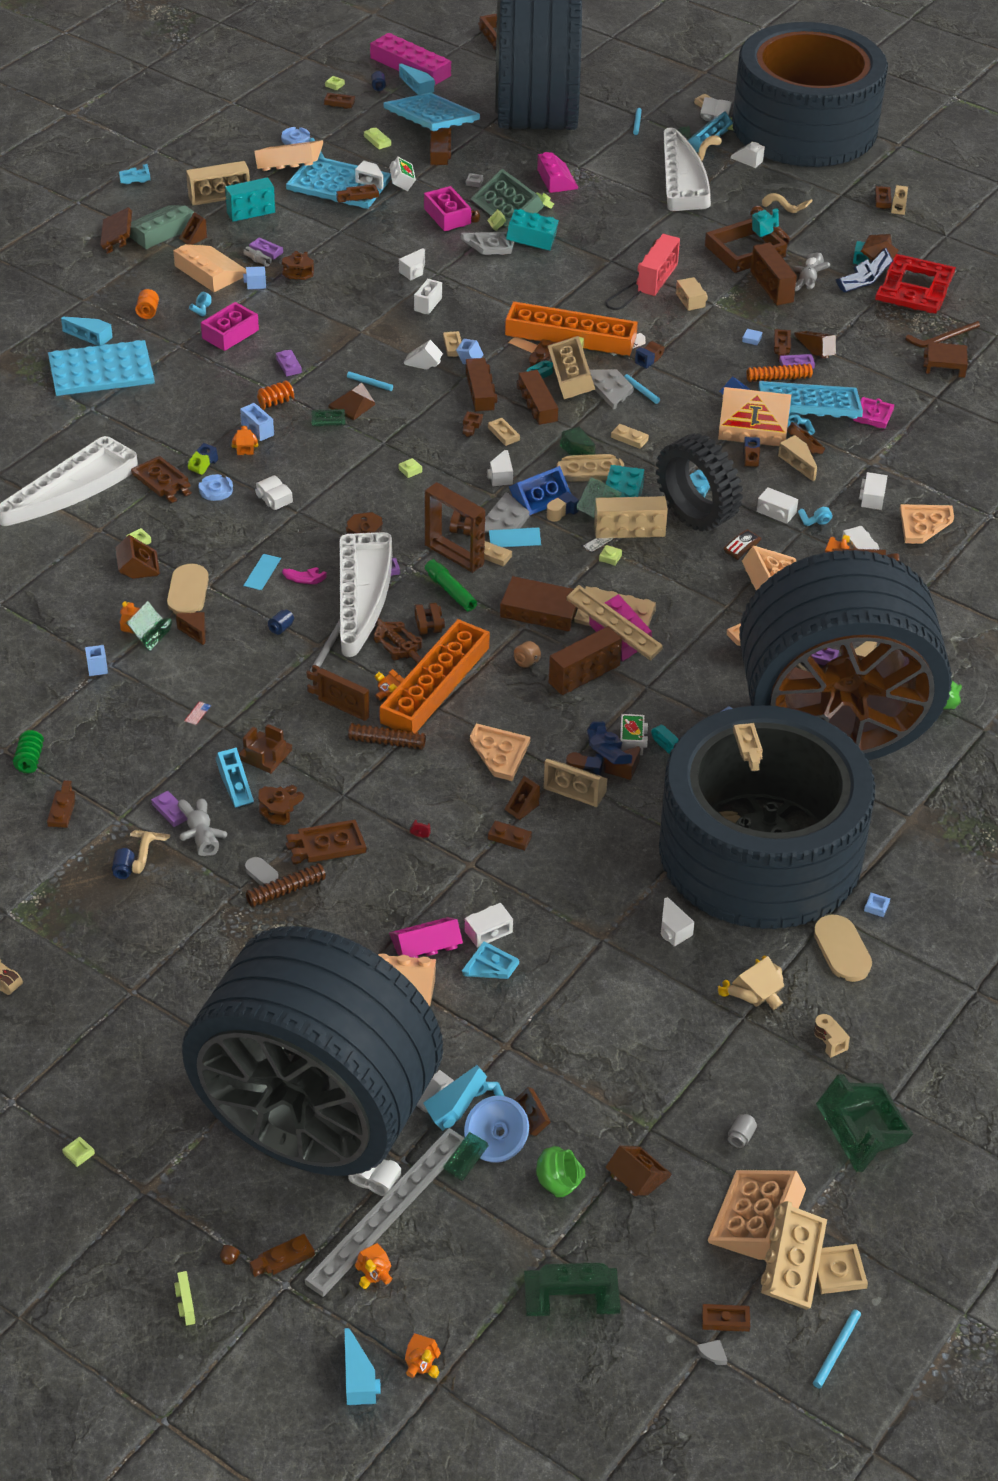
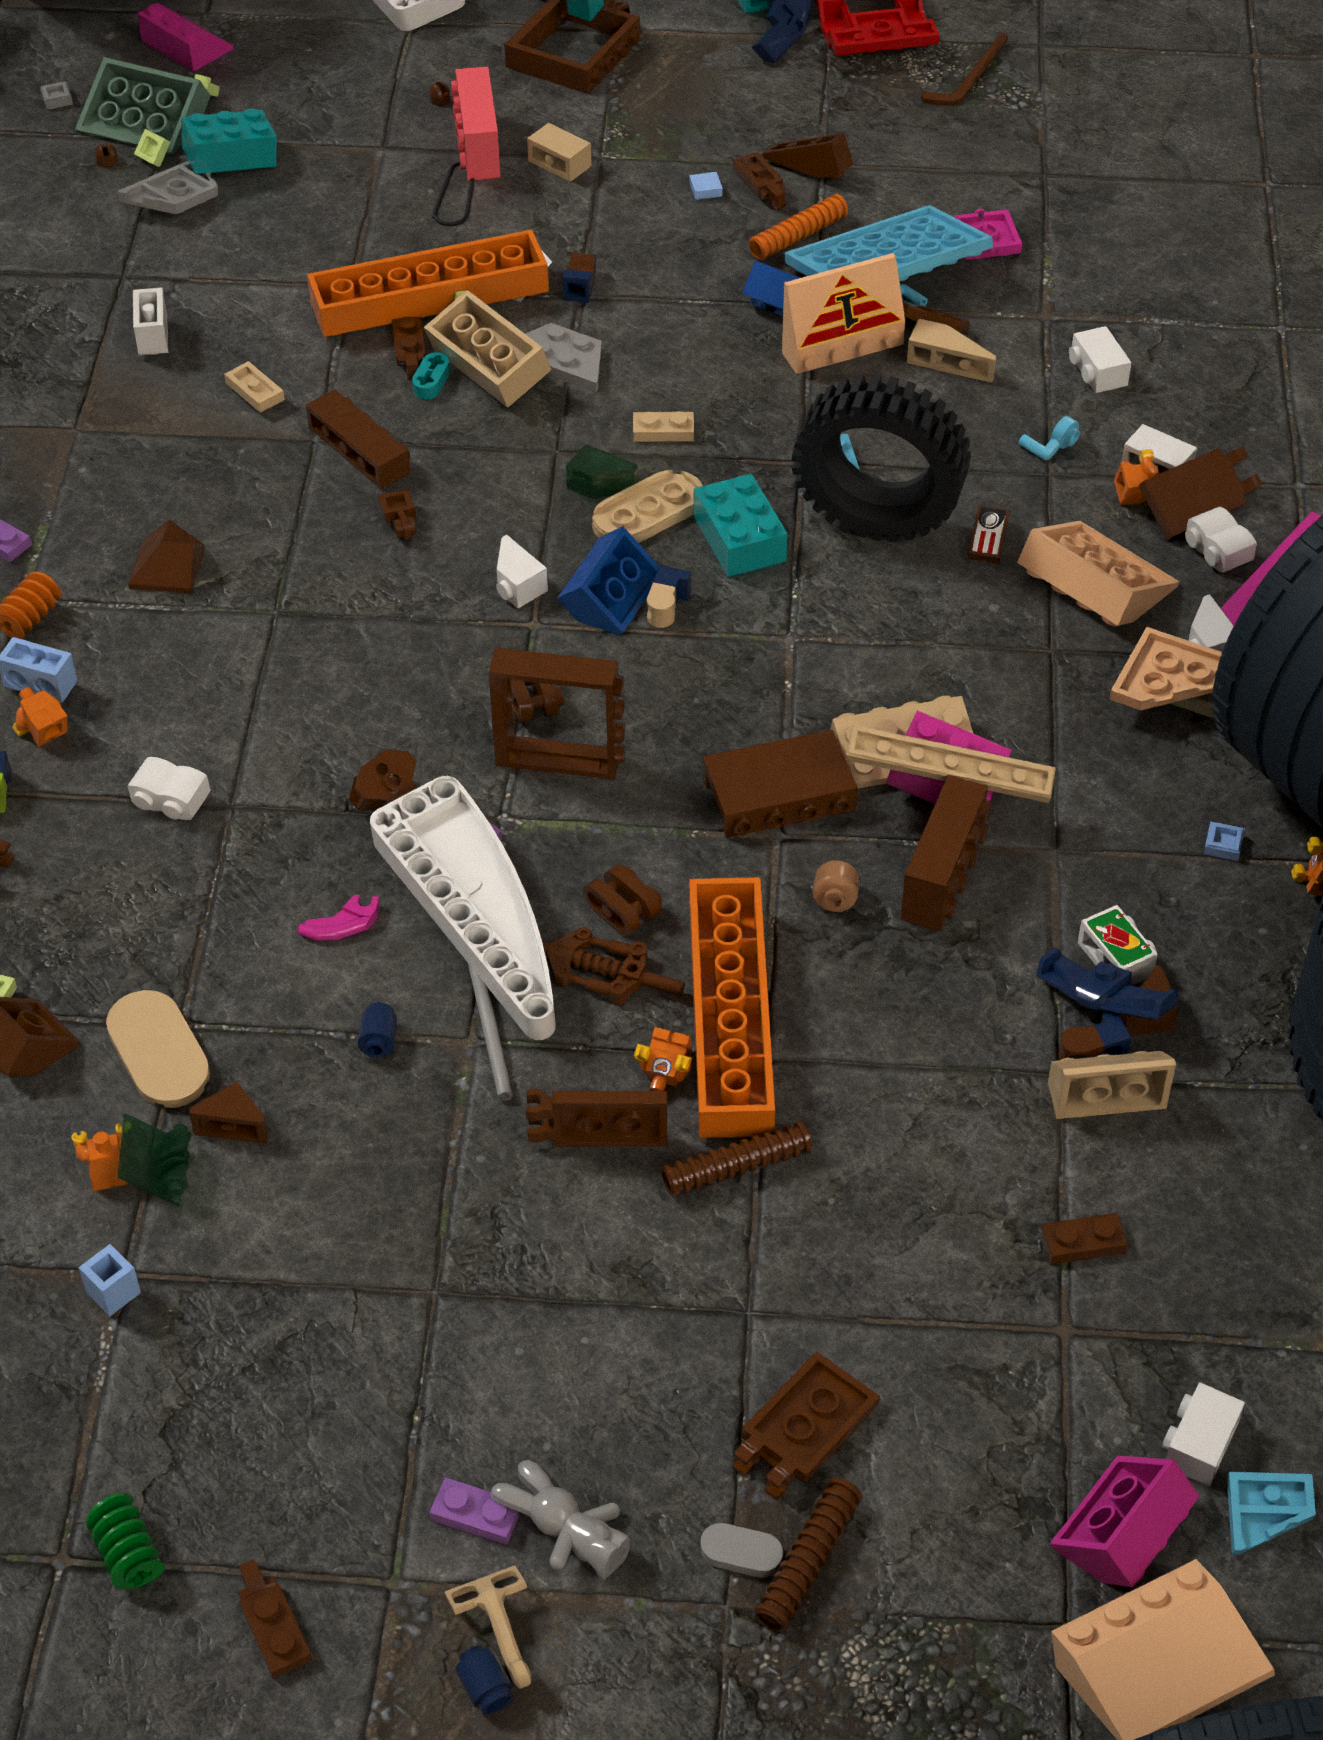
camera: 30 degrees left, 5 degrees up
sticker [184,701,211,725] -> none
light blue tile [199,474,233,501] -> none
medium azure slope [216,748,254,808] -> none
reddish brown panel [239,724,292,774] -> none
medium azure sticker [244,554,281,590] -> none
reddish brown hinge [258,784,304,825] -> none
clear green plate [311,409,346,426] -> none
medium azure bar [347,372,393,391] -> none
white slope [399,248,425,280] -> none
yellowish green plate [399,458,422,478] -> none
white slope [403,340,443,370] -> none
dark red piece [410,820,431,838] -> none
dark pink brick [424,186,471,231] -> none
green piece [425,559,477,611] -> none
light blue brick [456,339,484,364] -> none
light nougat plate [470,723,530,781] -> none
tan plate [484,541,512,566] -> none
light grey wing [485,492,529,533] -> none
tan plate [488,418,520,446] -> none
medium azure sticker [489,528,541,547] -> none
reddish brown slope [504,776,540,820] -> none
light nougat sticker [508,337,538,353] -> none
reddish brown brick [516,370,558,425] -> none
clear green hinge [576,477,622,517] -> none
sticker [581,537,615,553] -> none
tan brick [594,496,668,538] -> none
yellowish green plate [599,545,622,566] -> none
medium azure bar [624,374,660,404] -> none
teal beam [651,724,679,754] -> none
reddish brown leg [743,437,760,467] -> none
reddish brown brick [750,242,797,306] -> none
white brick [756,487,798,524] -> none
medium lavender plate [779,354,815,369] -> none
light grey animal [794,253,830,291] -> none
light nougat plate [900,504,954,544] -> none
reddish brown panel [923,342,968,378] -> none

